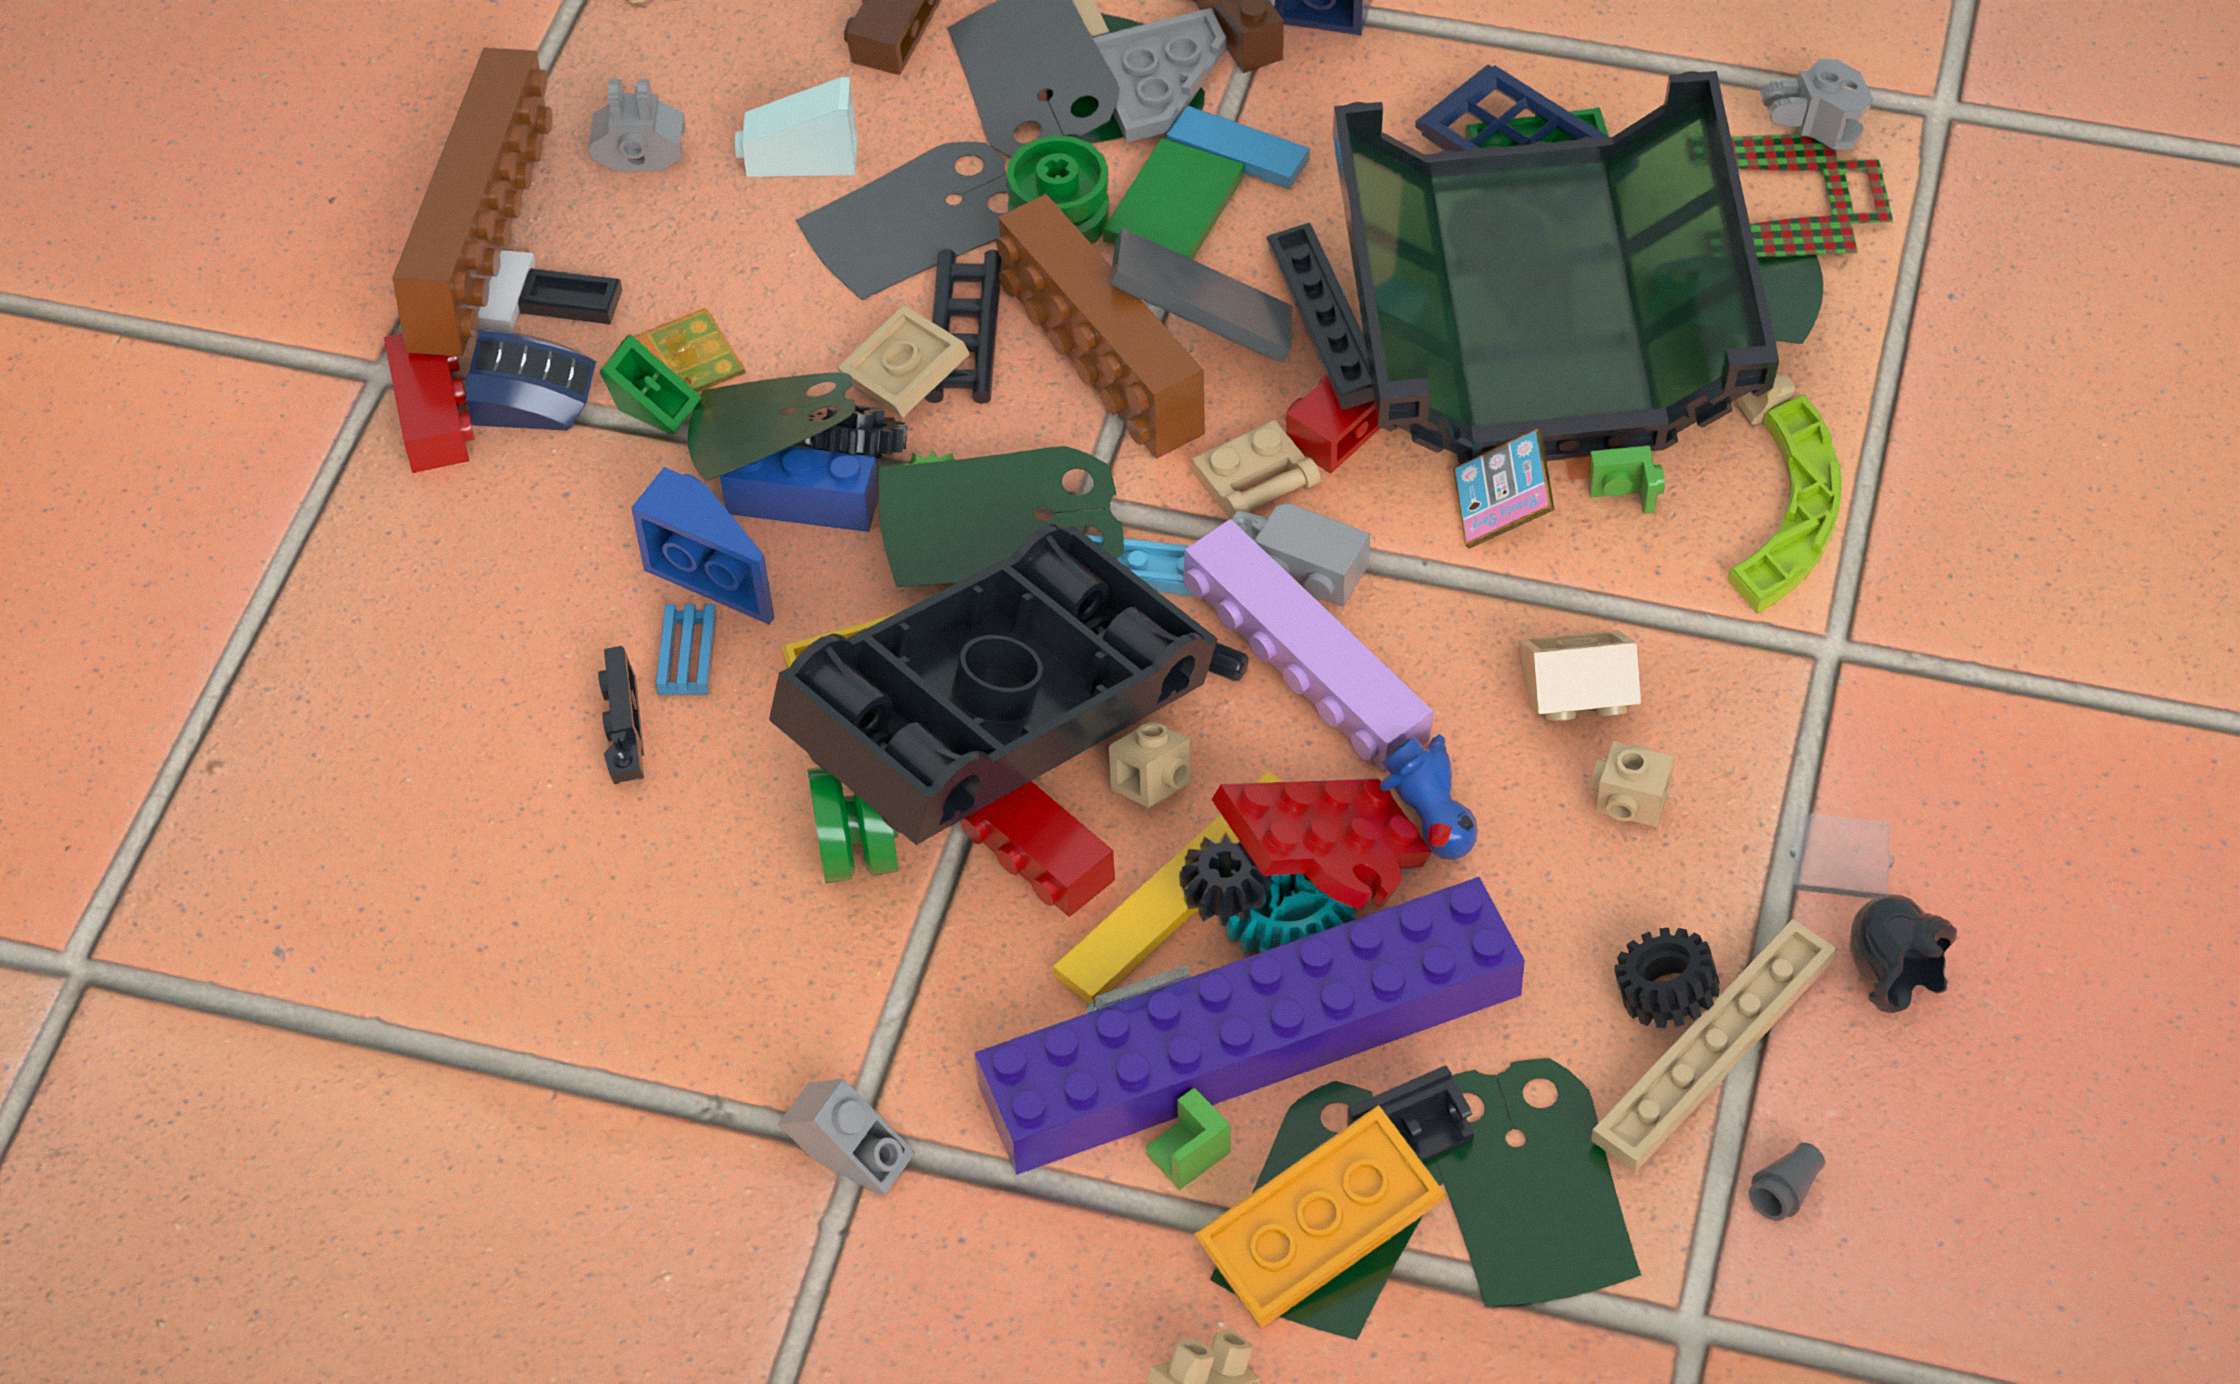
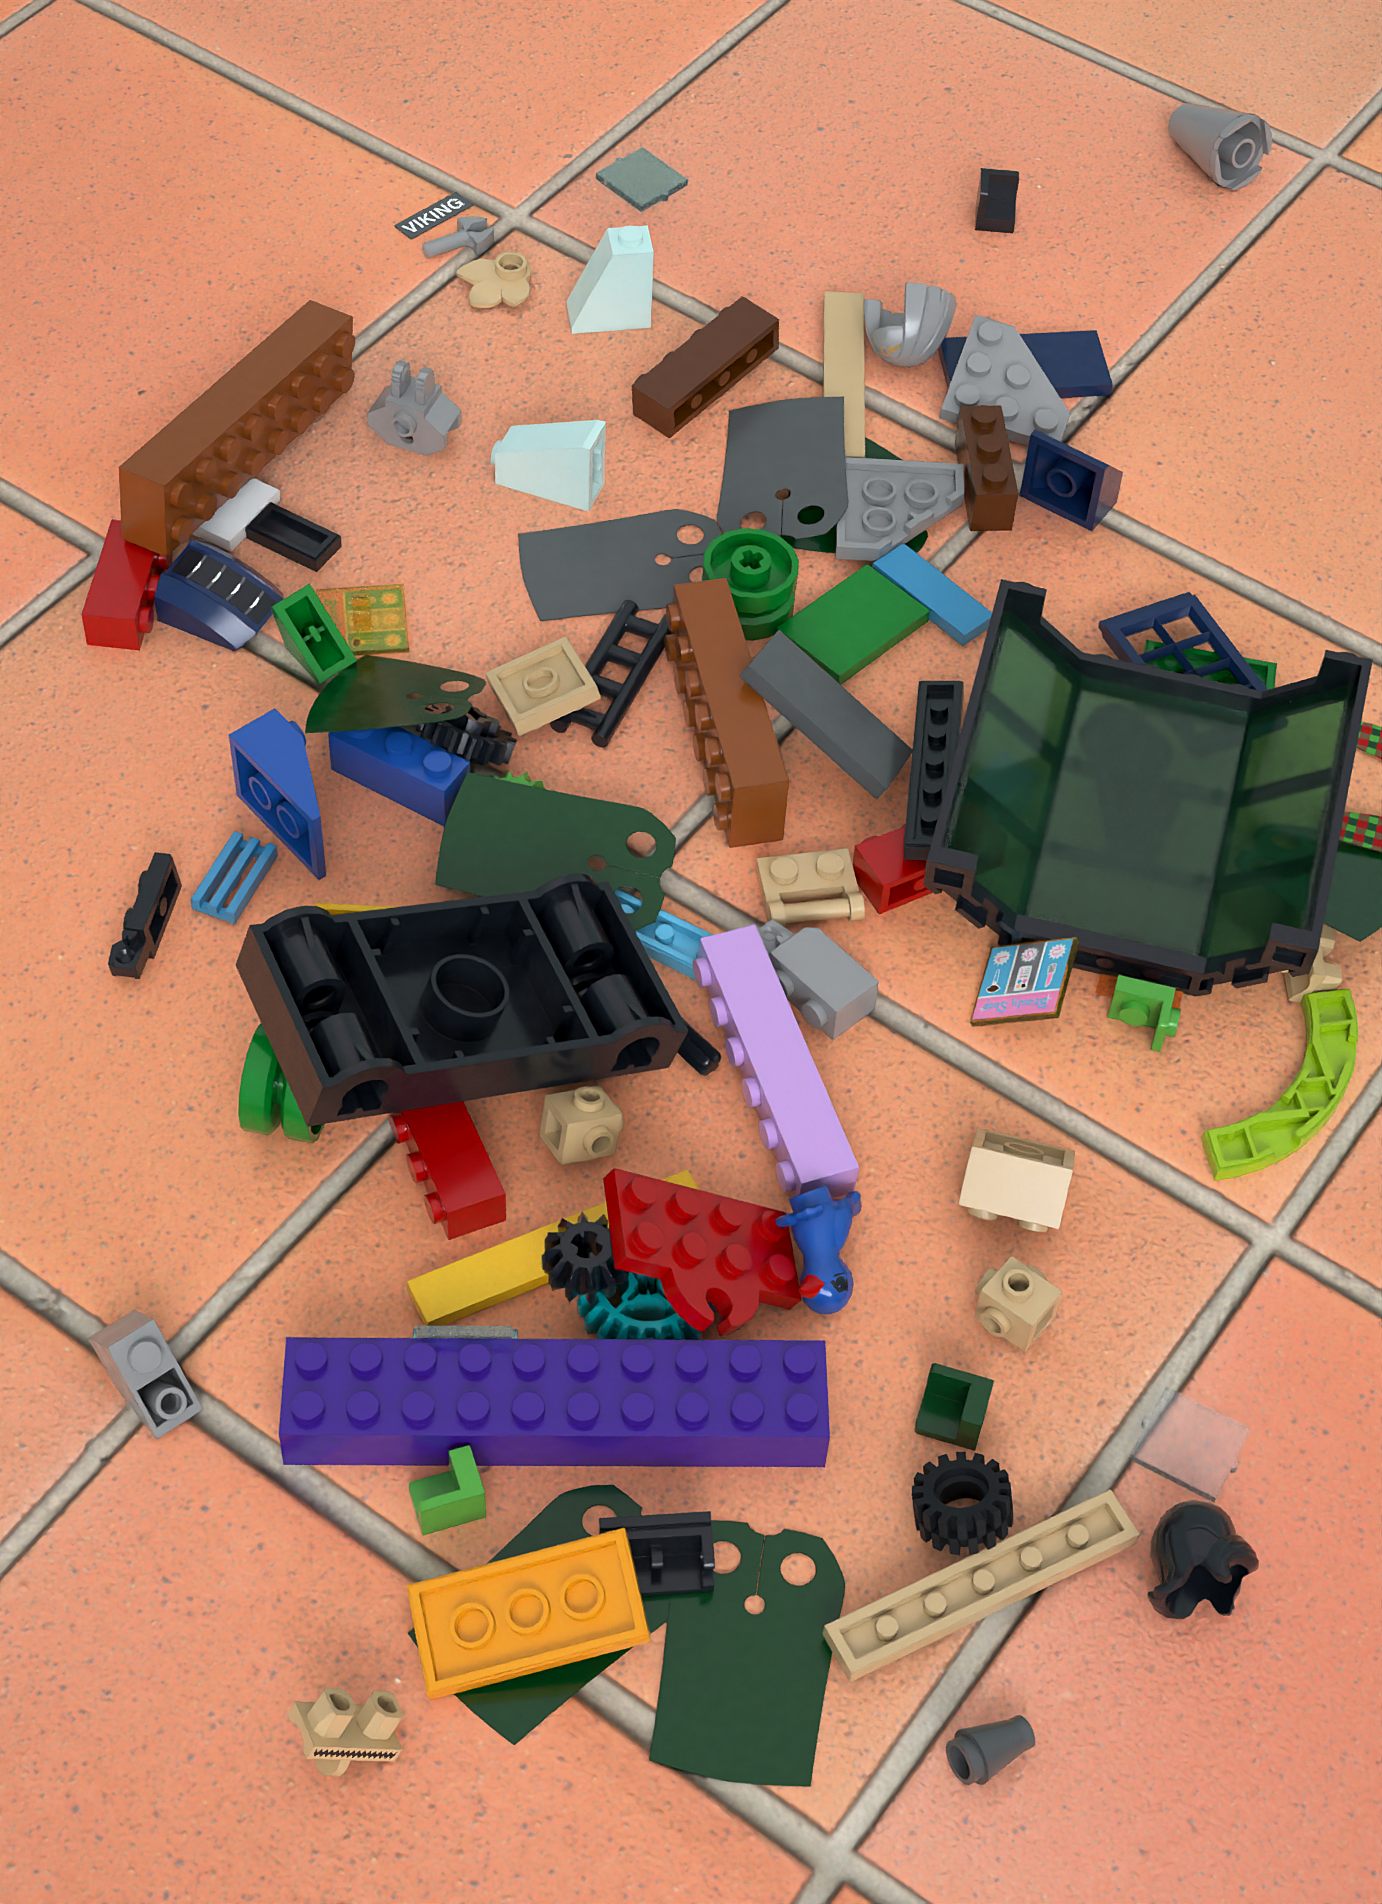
camera: 15 degrees right, 0 degrees up
none -> dark green panel [914,1363,994,1451]

